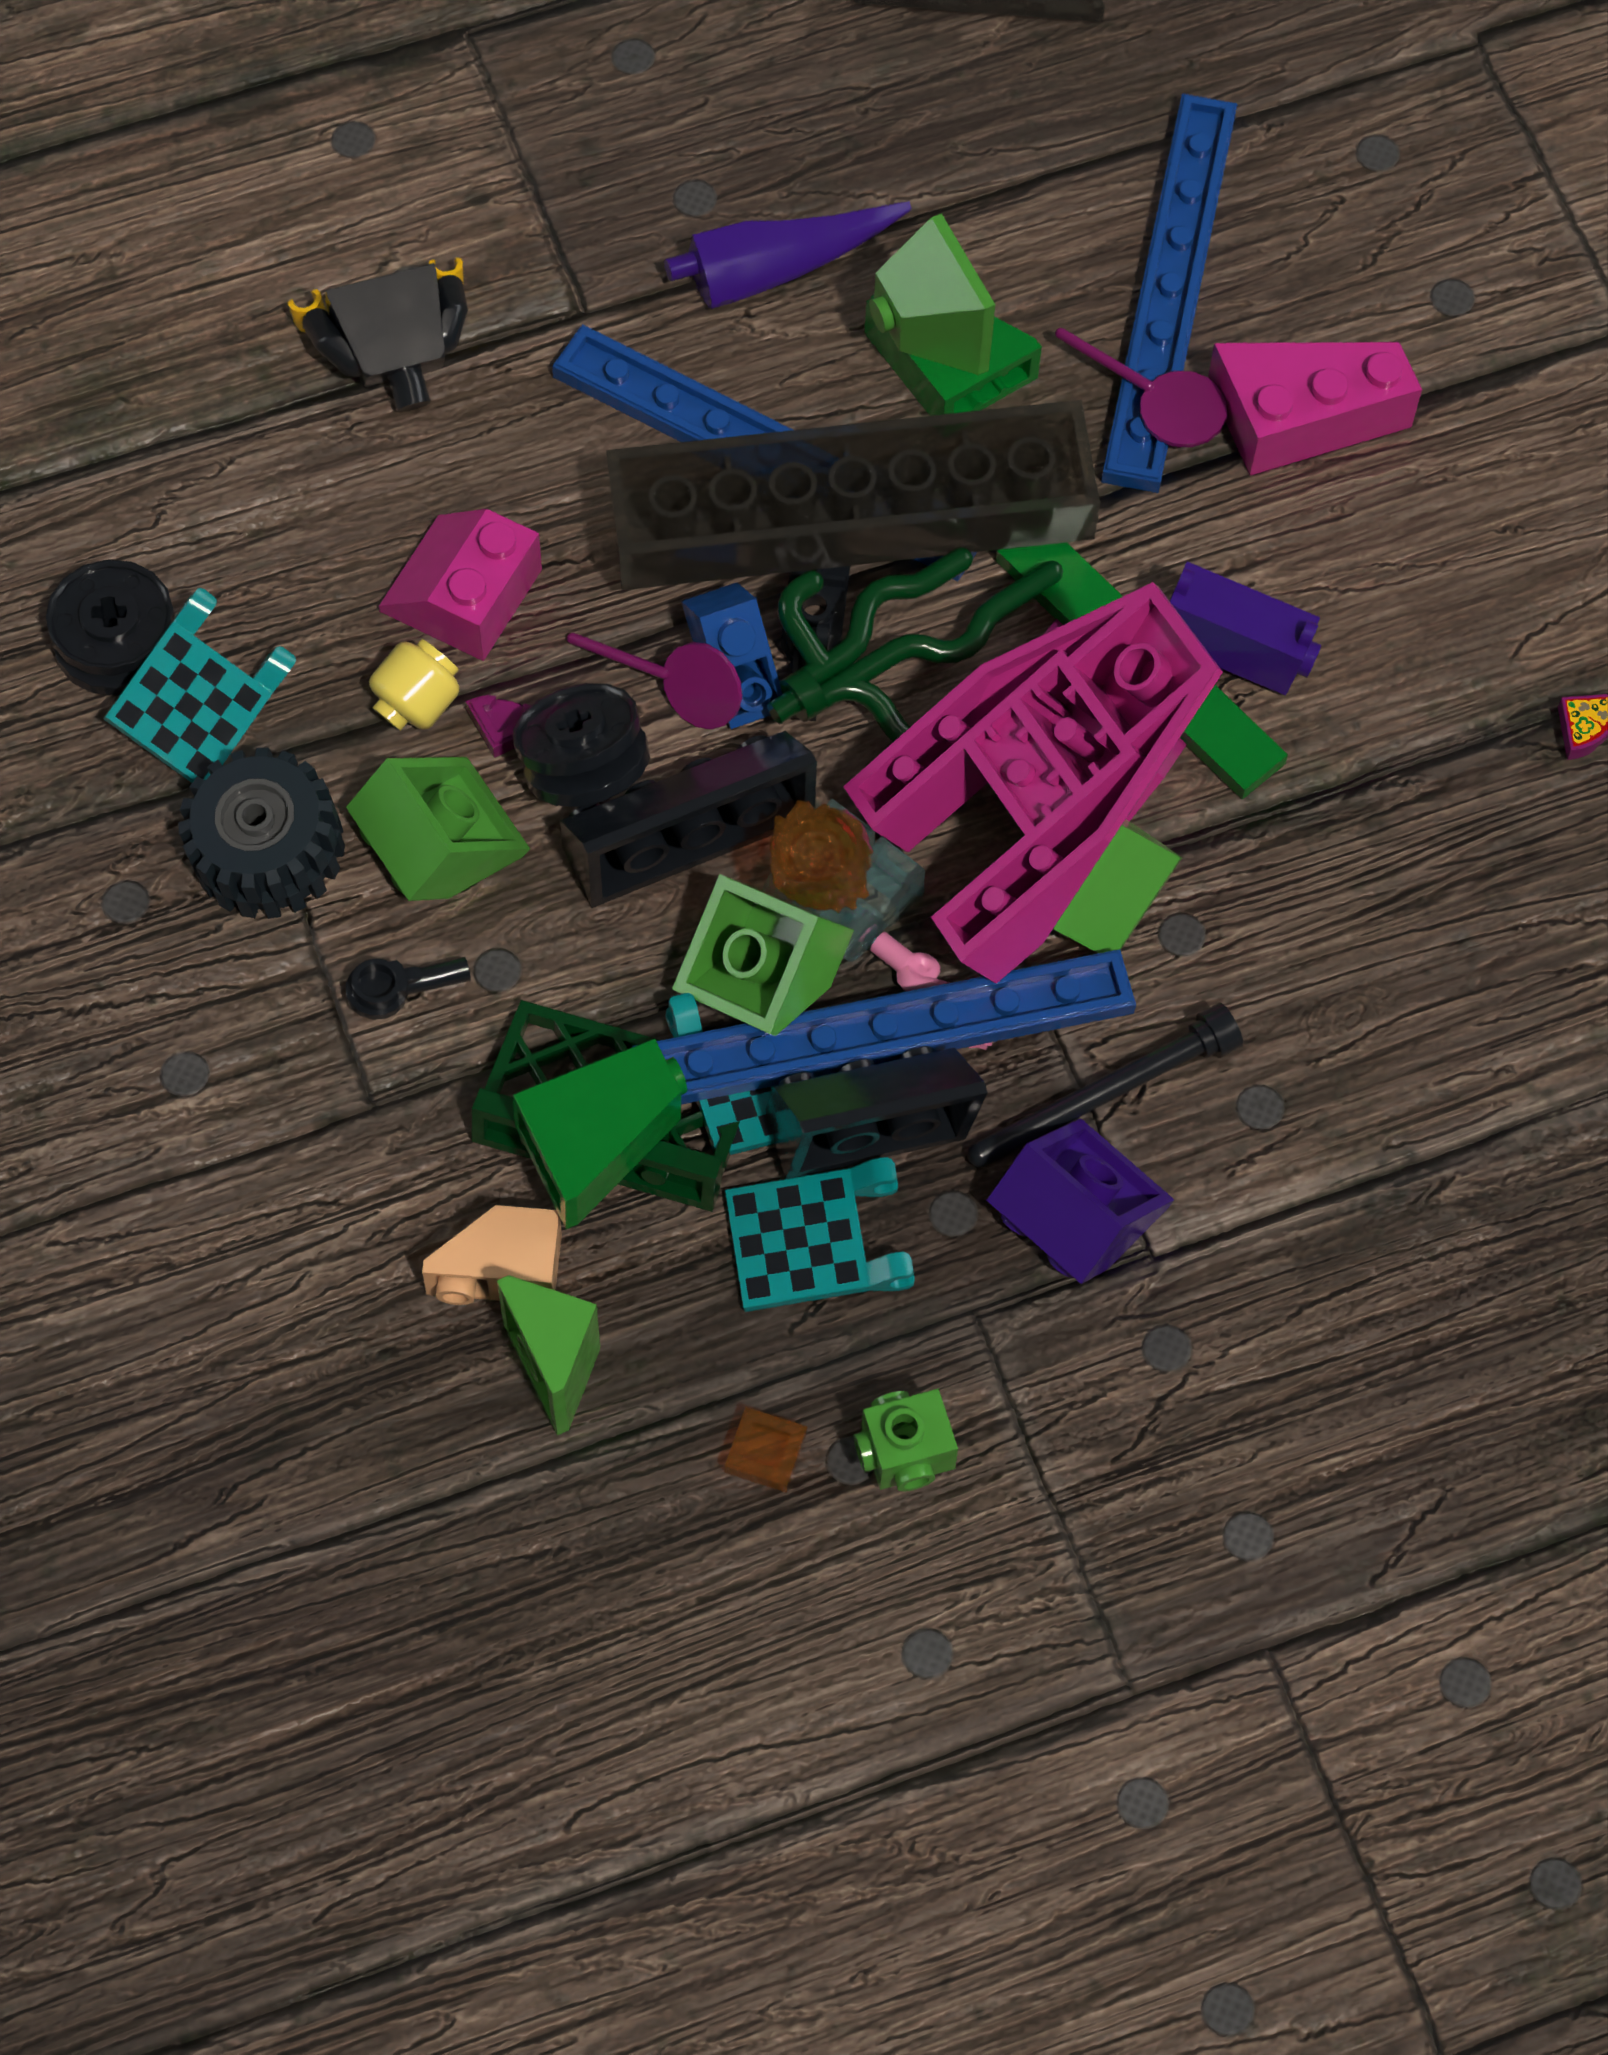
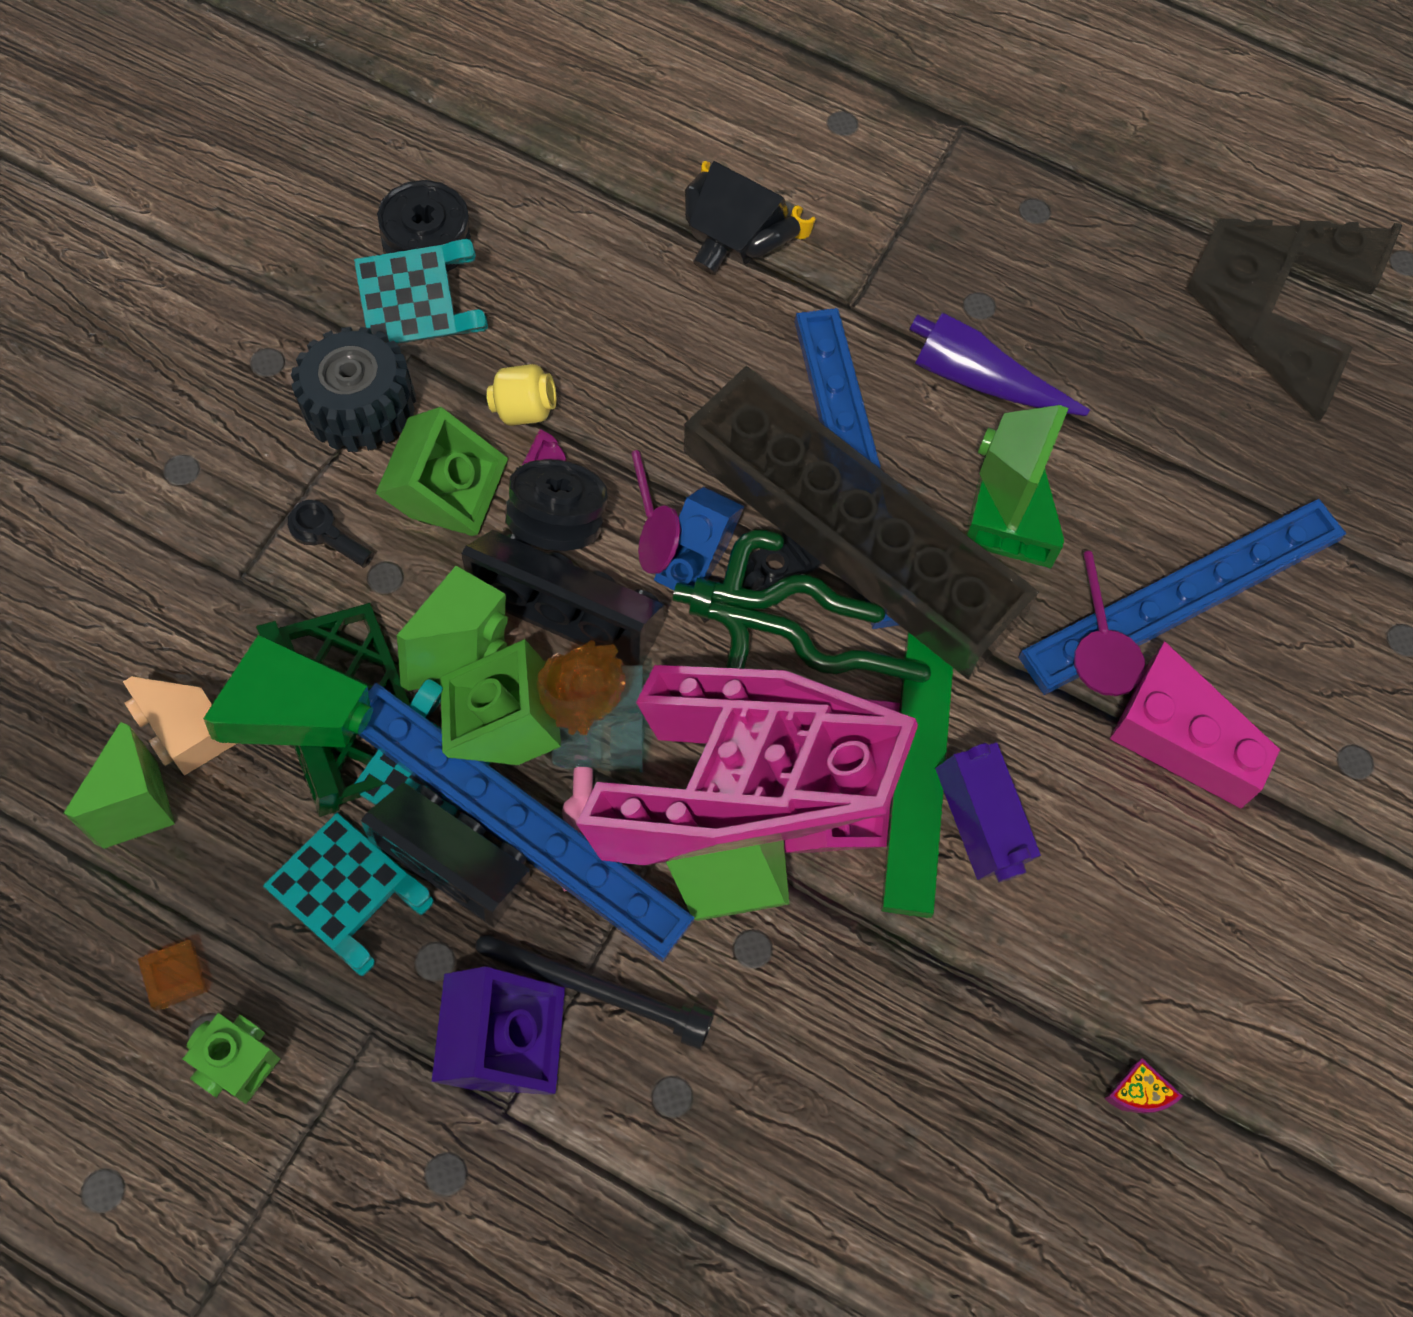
camera: 45 degrees right, 0 degrees up
dark pink slope [379,509,542,661] -> none
none -> bright green slope [397,566,508,691]

